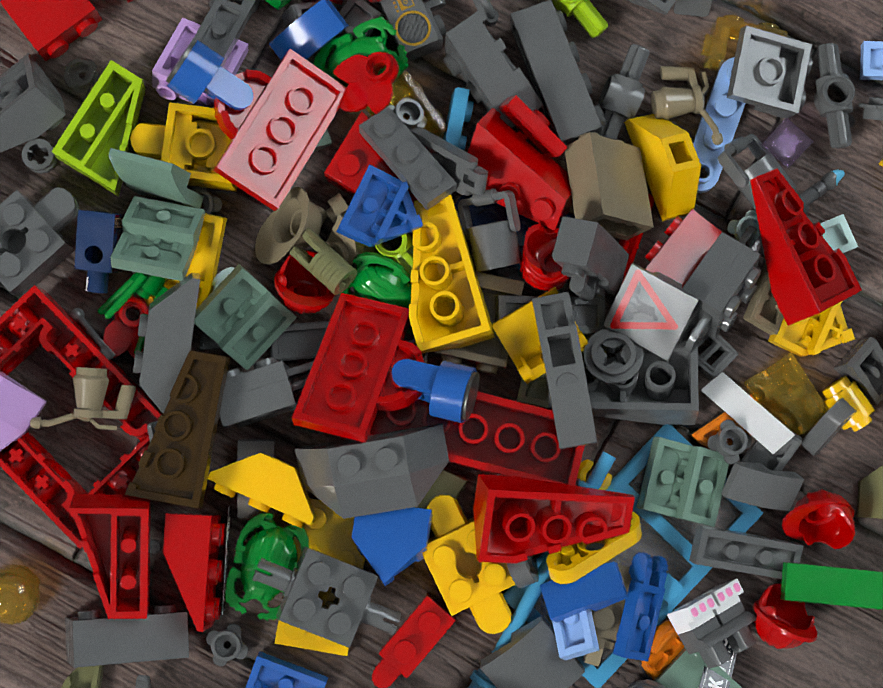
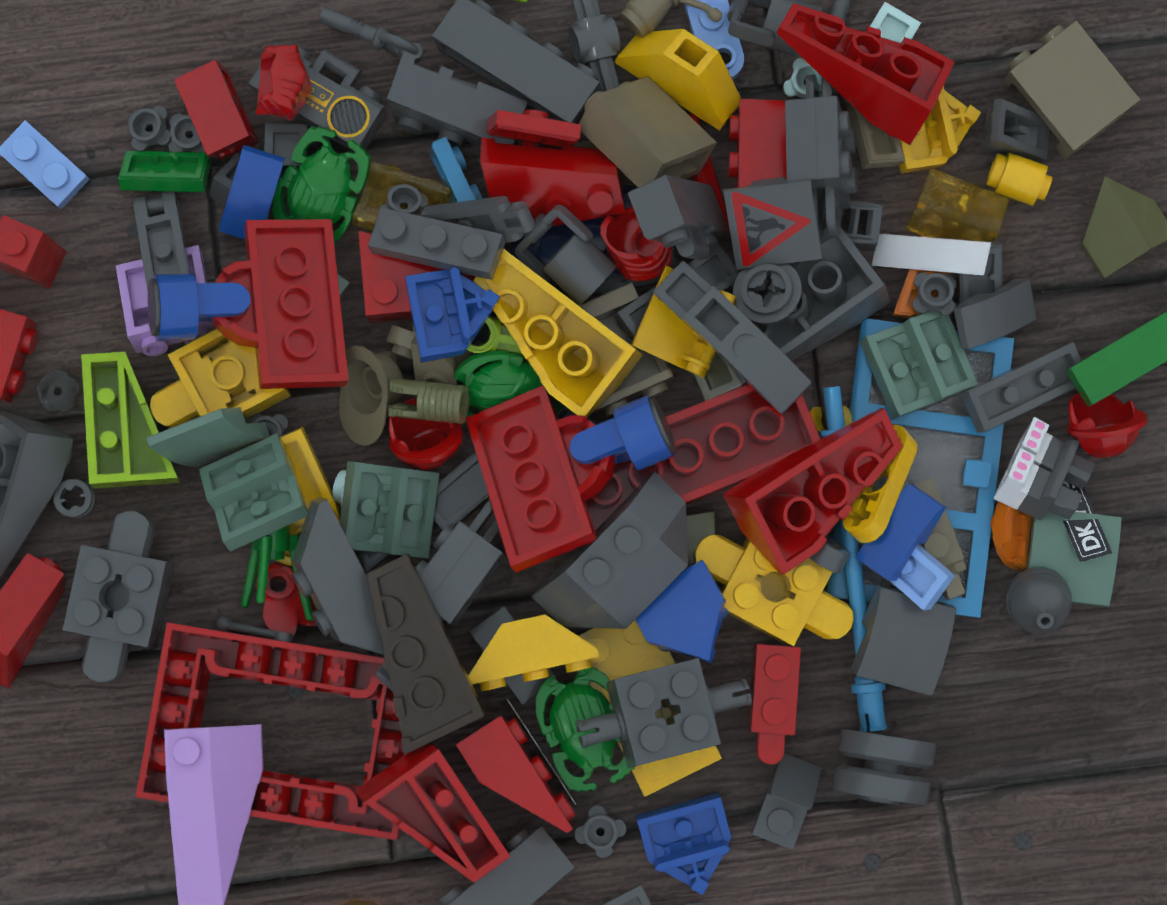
camera: 30 degrees left, 0 degrees up
dark tan piece [30,367,137,430] -> none
dark blue torso [75,210,125,294] -> none
red plate [333,52,399,114] -> none
blue hinge [613,552,668,661] -> none
red piece [782,489,855,549] -> none
dark grey beam [801,398,857,456] -> none

